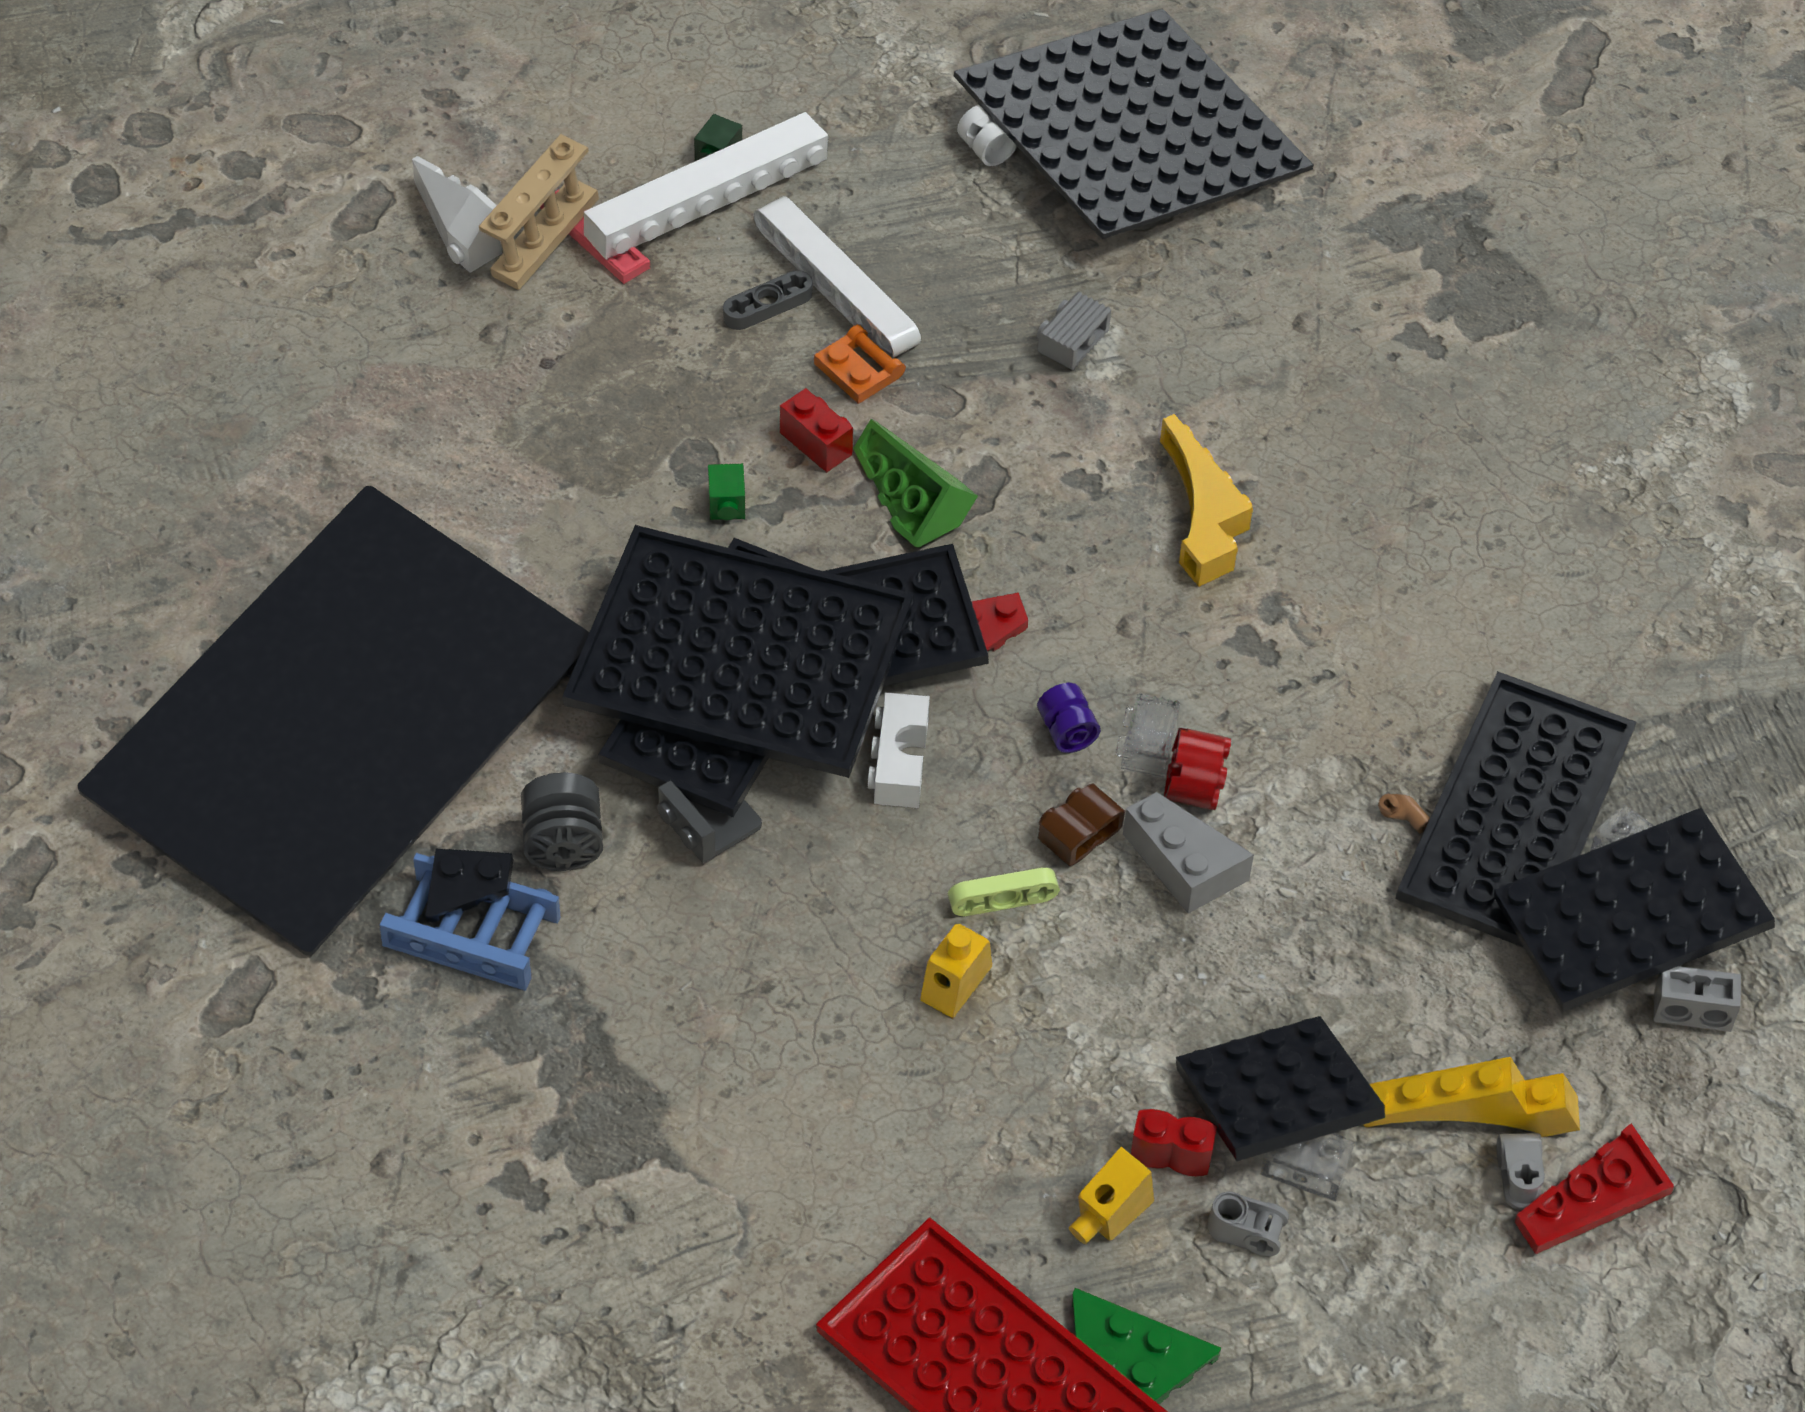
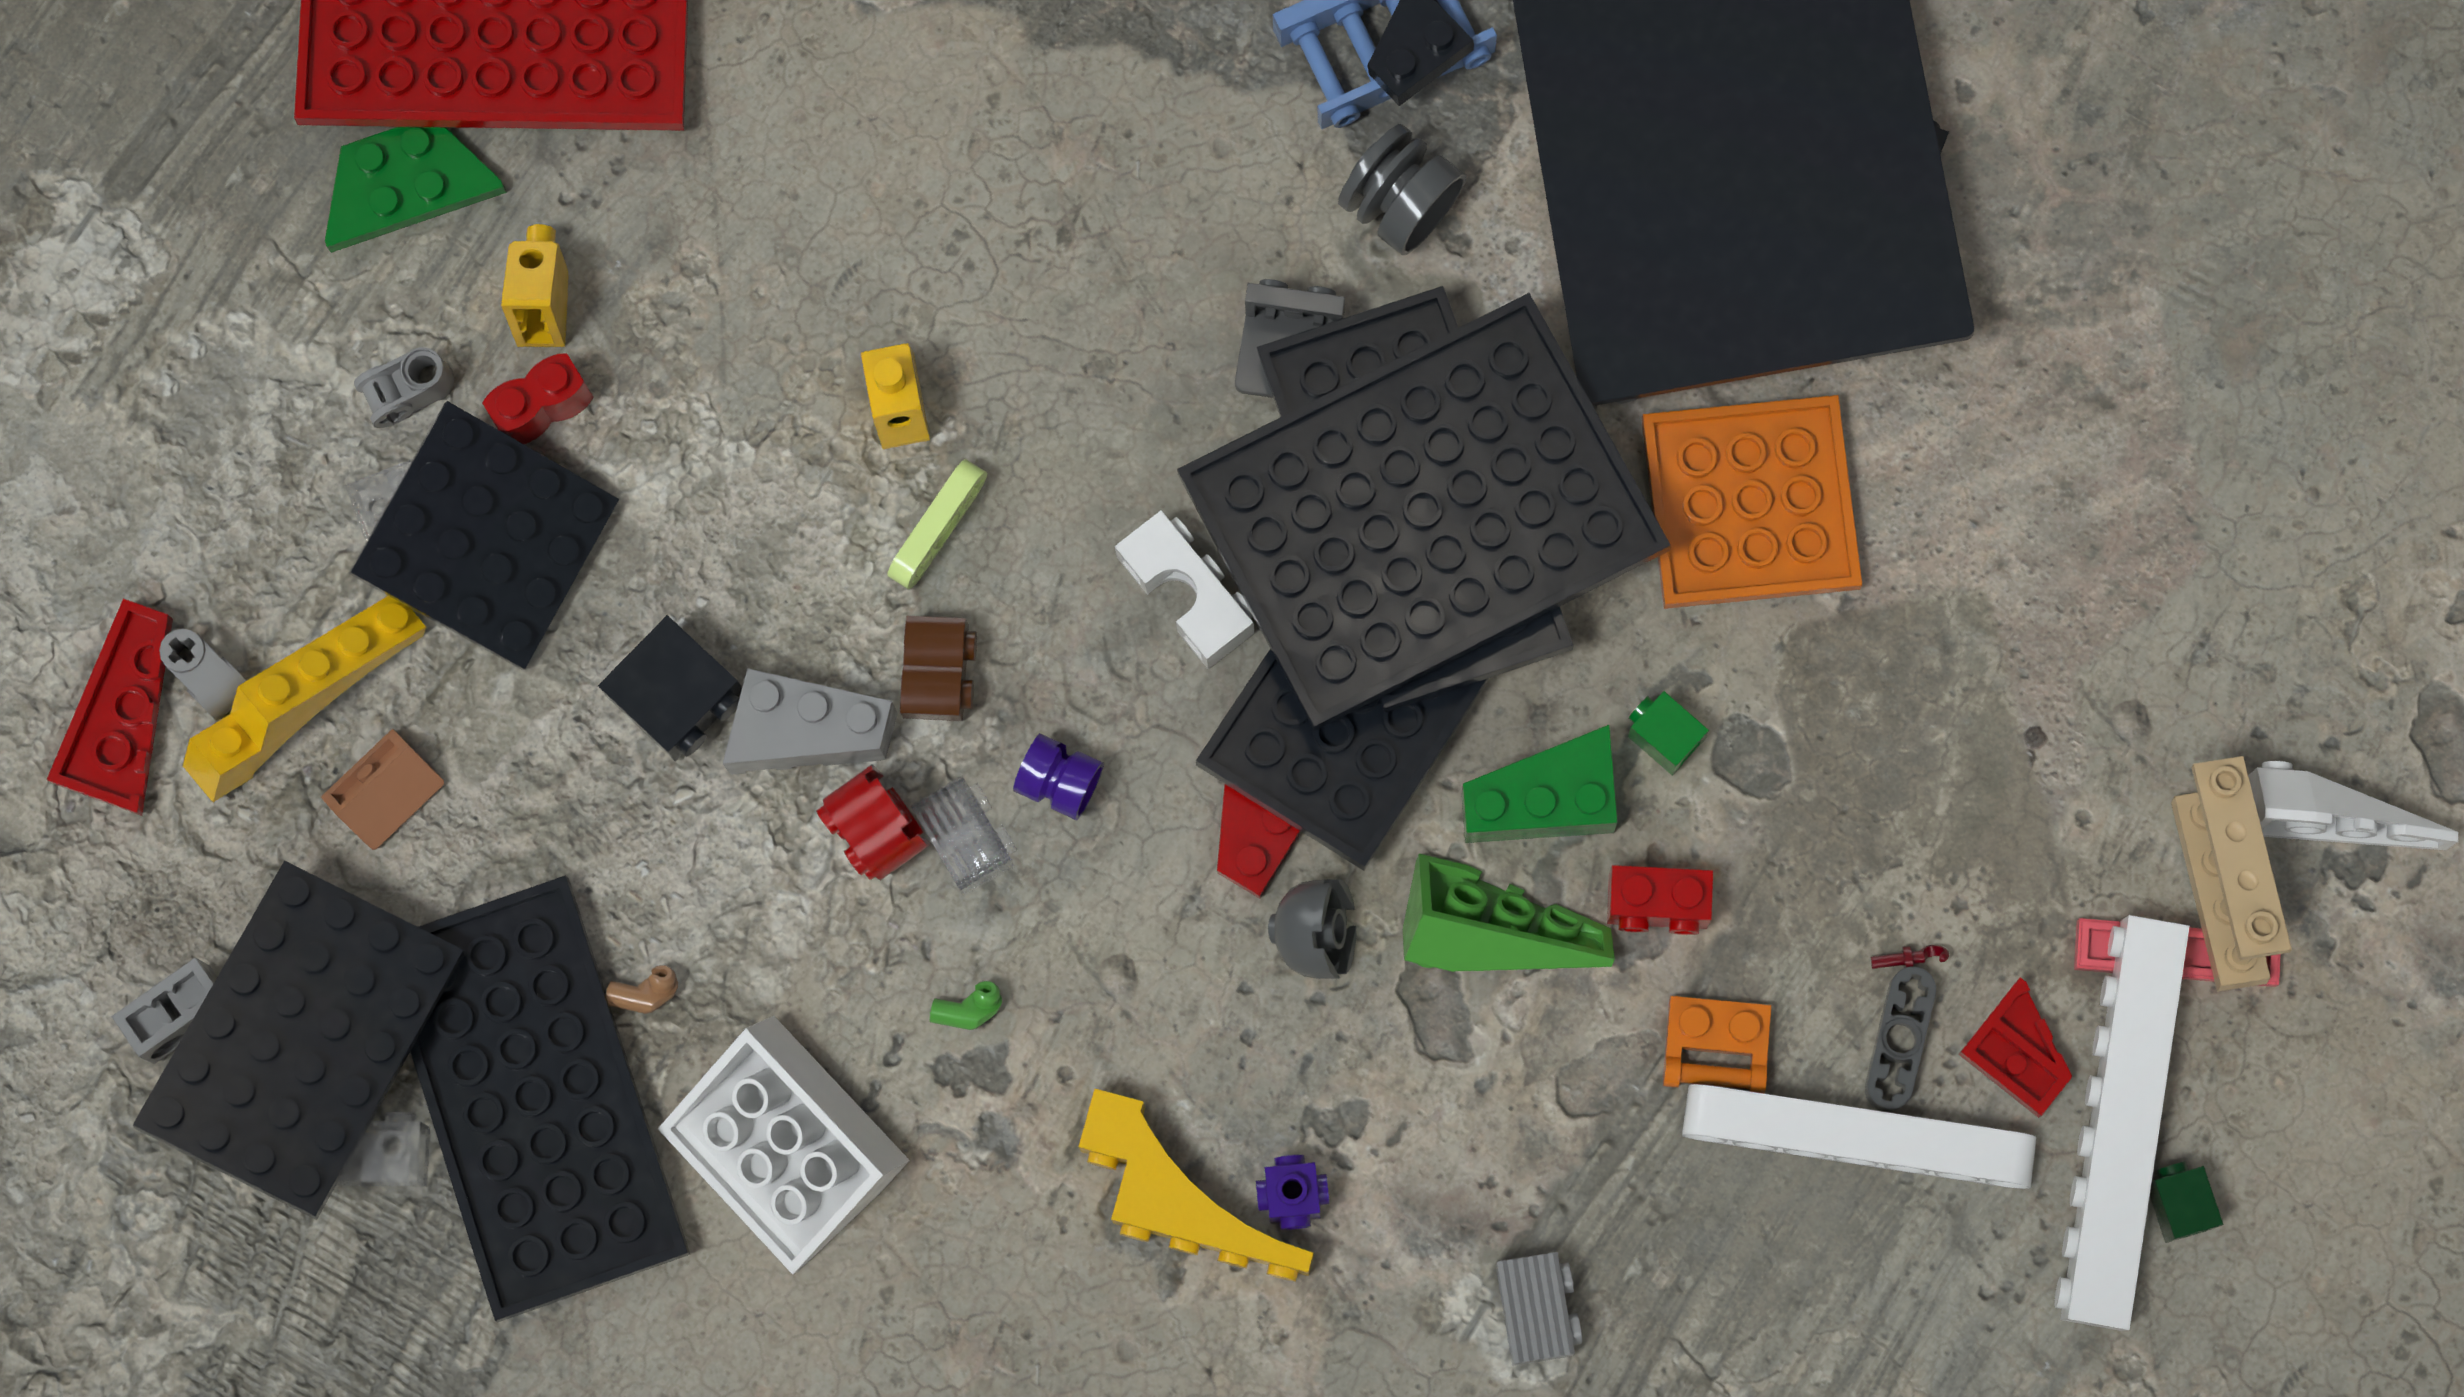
camera: 145 degrees right, 25 degrees up
none -> nougat panel [321,729,444,850]
none -> black brick [598,615,742,762]
none -> white slope [658,1016,910,1274]
none -> bright green arm [929,981,1002,1030]
none -> dark purple brick [1256,1155,1329,1230]
none -> dark grey cylinder [1268,879,1357,979]
none -> green wedge [1461,725,1617,843]
none -> orange plate [1642,395,1862,609]
none -> dark red hand [1870,945,1950,969]
none -> red wing [1958,977,2072,1118]

